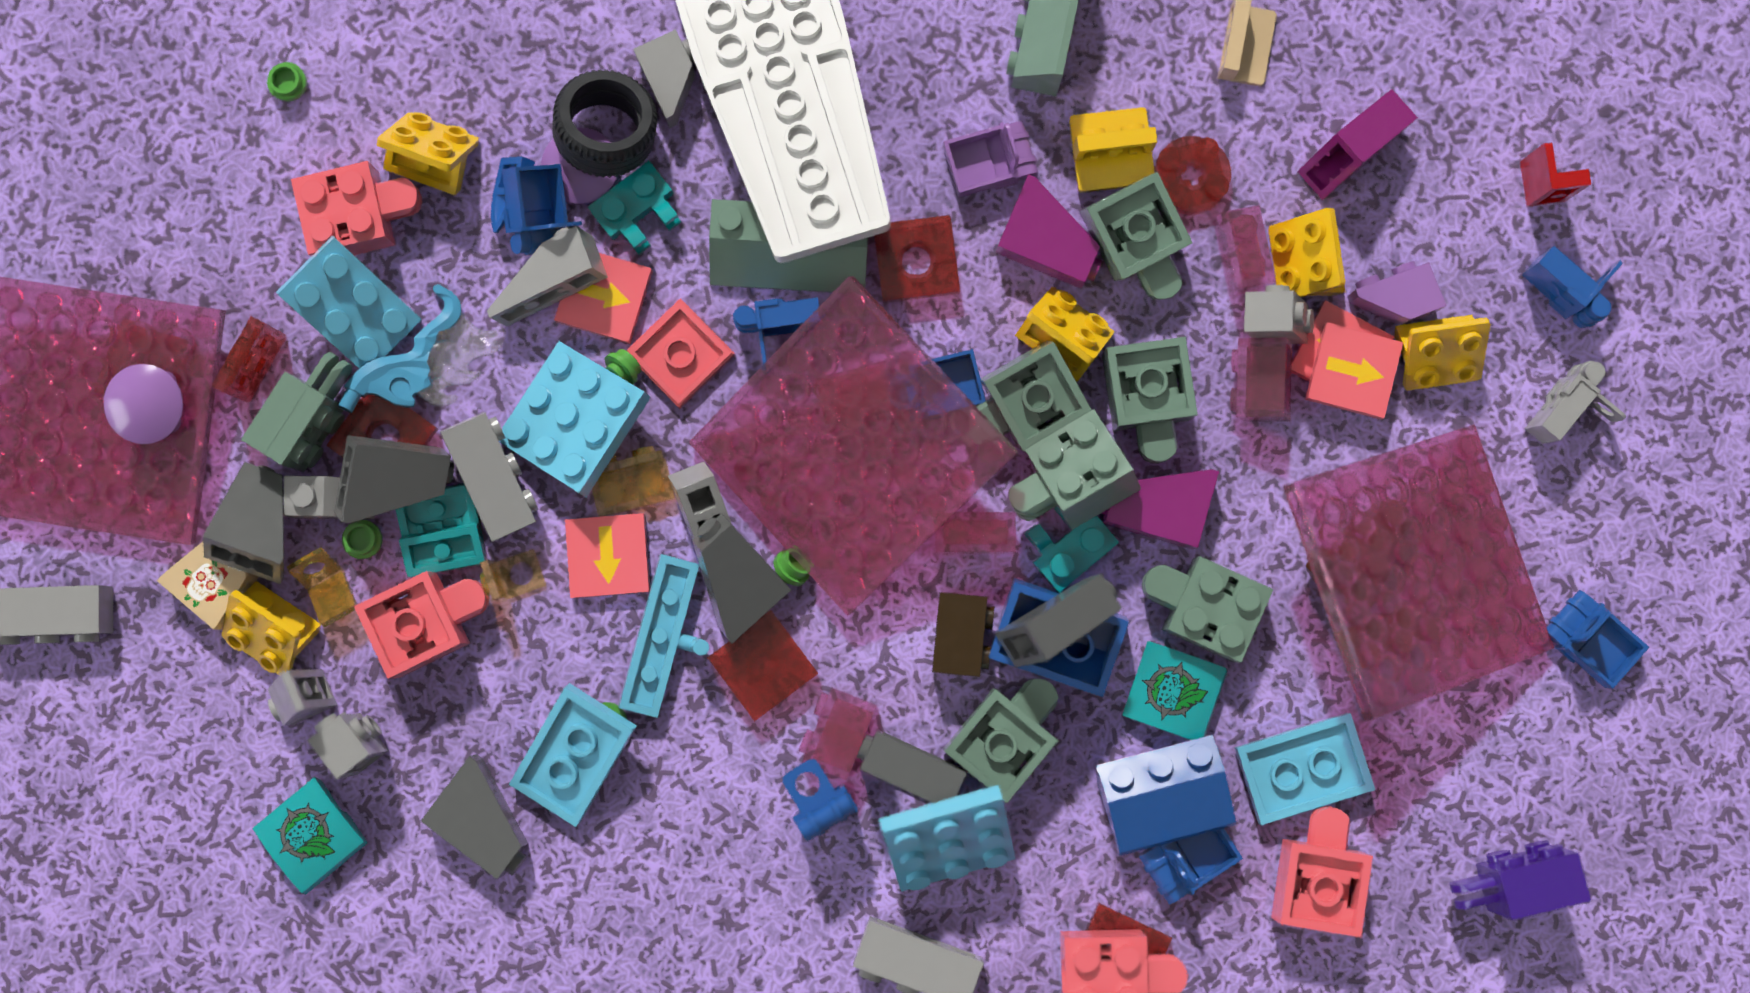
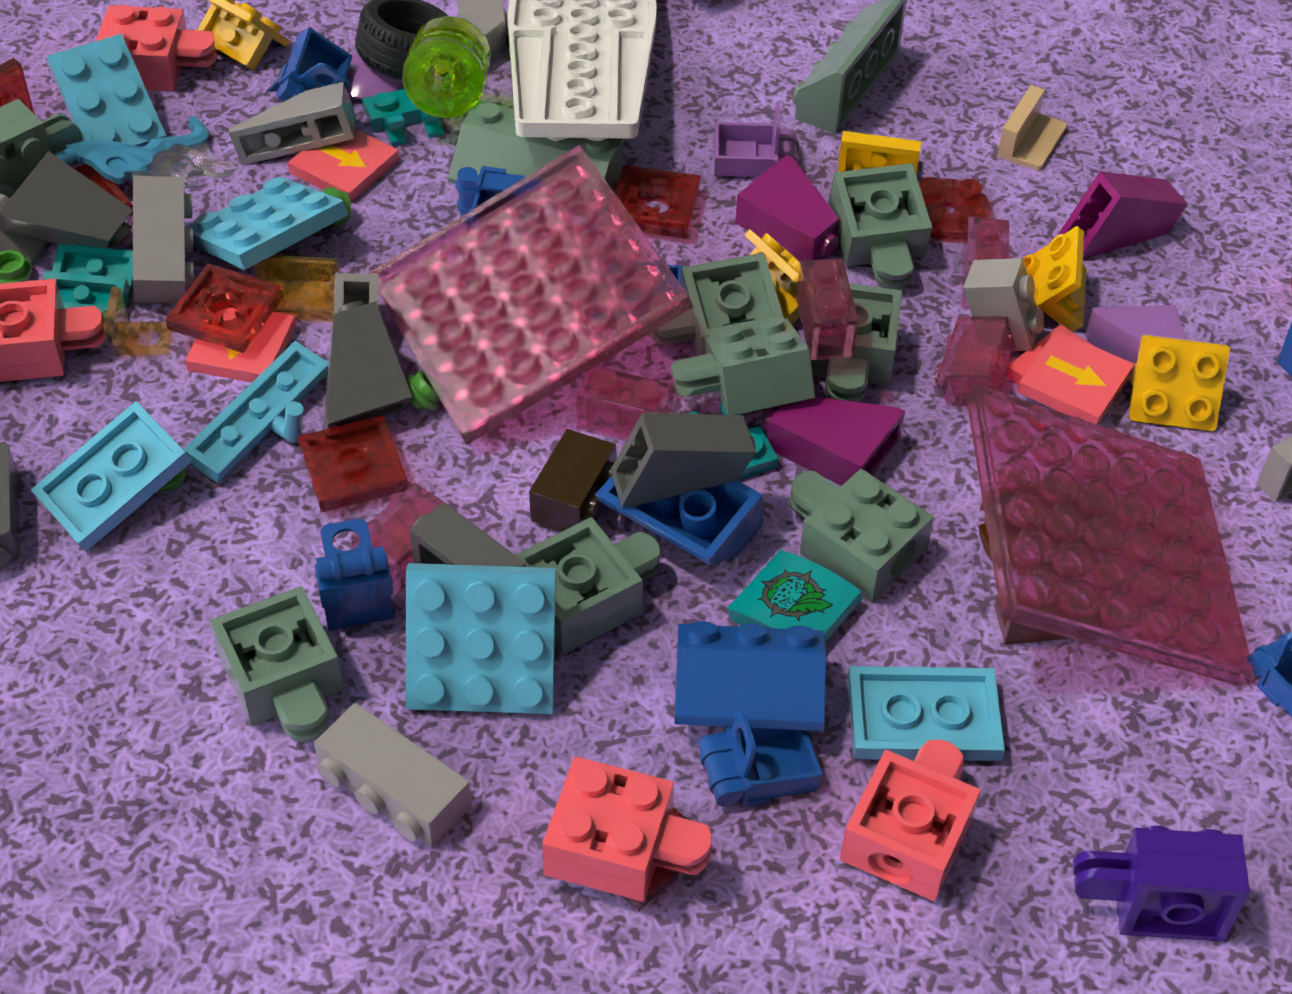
camera: 15 degrees right, 35 degrees down
coral tile [626,298,735,409] -> none
none -> clear red piece [165,264,284,353]
none -> sand green brick [210,586,343,742]
none -> clear neon green wheel [402,16,491,118]
none -> clear pink brick [796,258,858,360]

